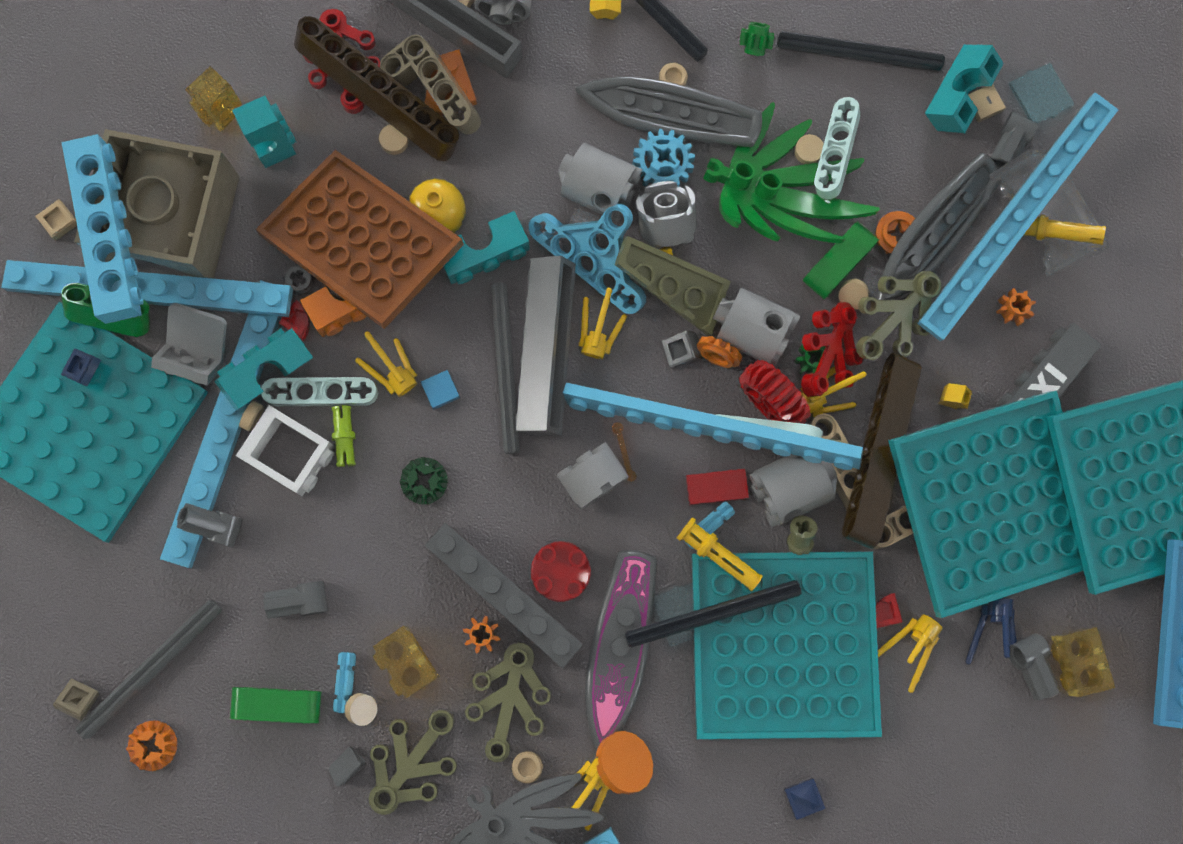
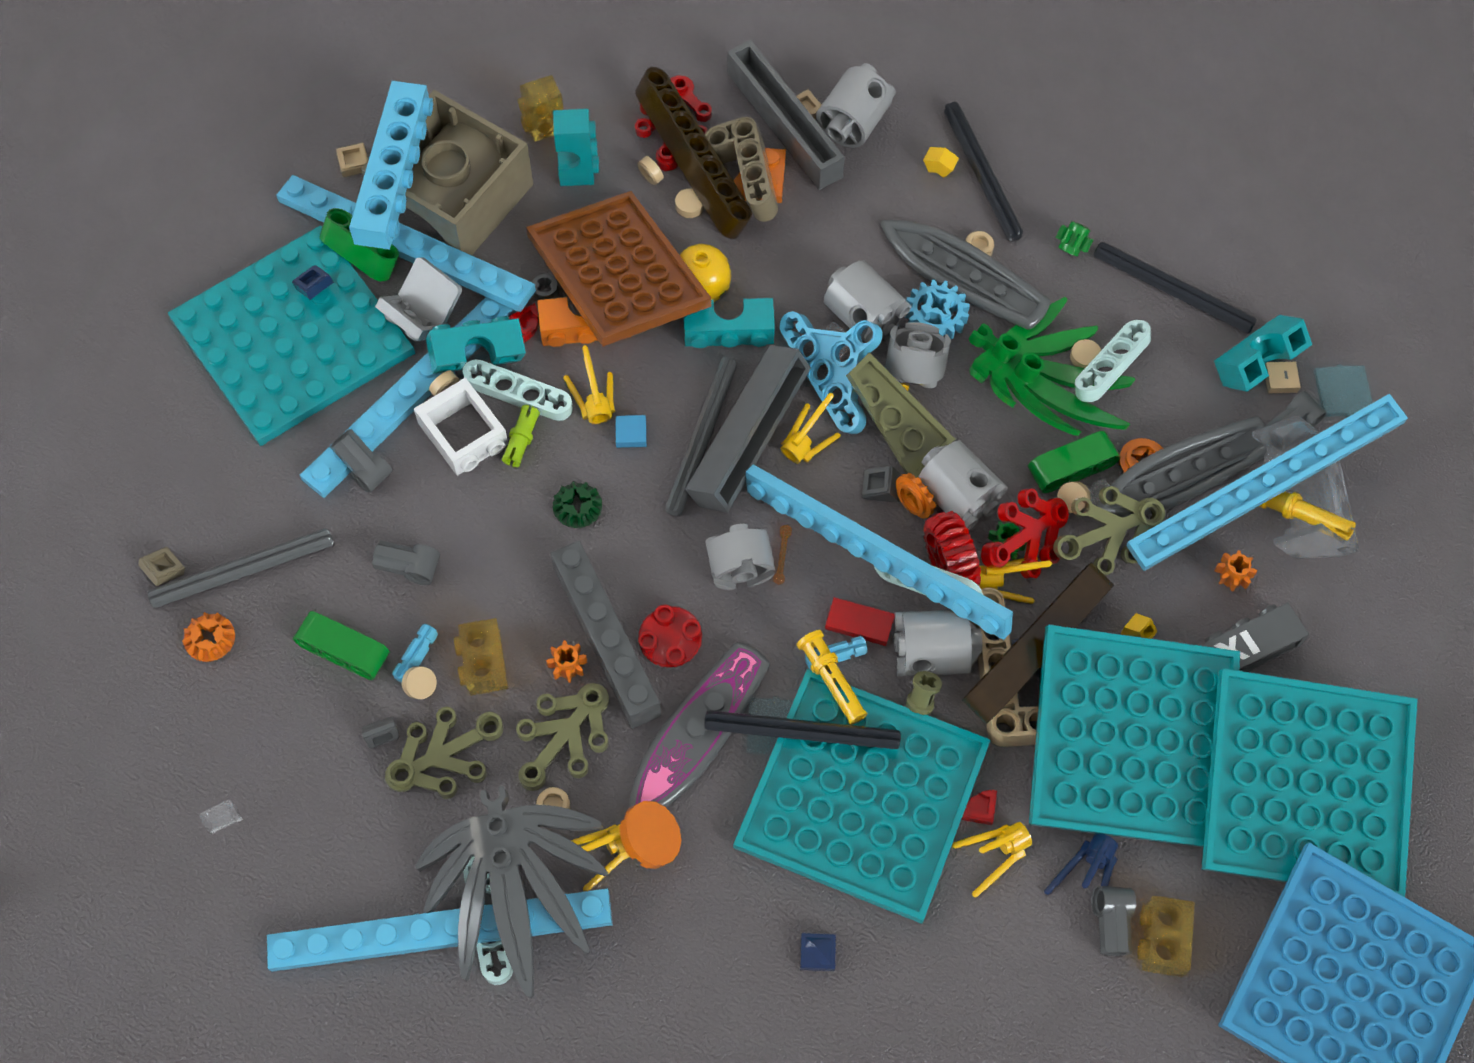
camera: 25 degrees right, 15 degrees down
none -> tan tile [637,156,664,185]

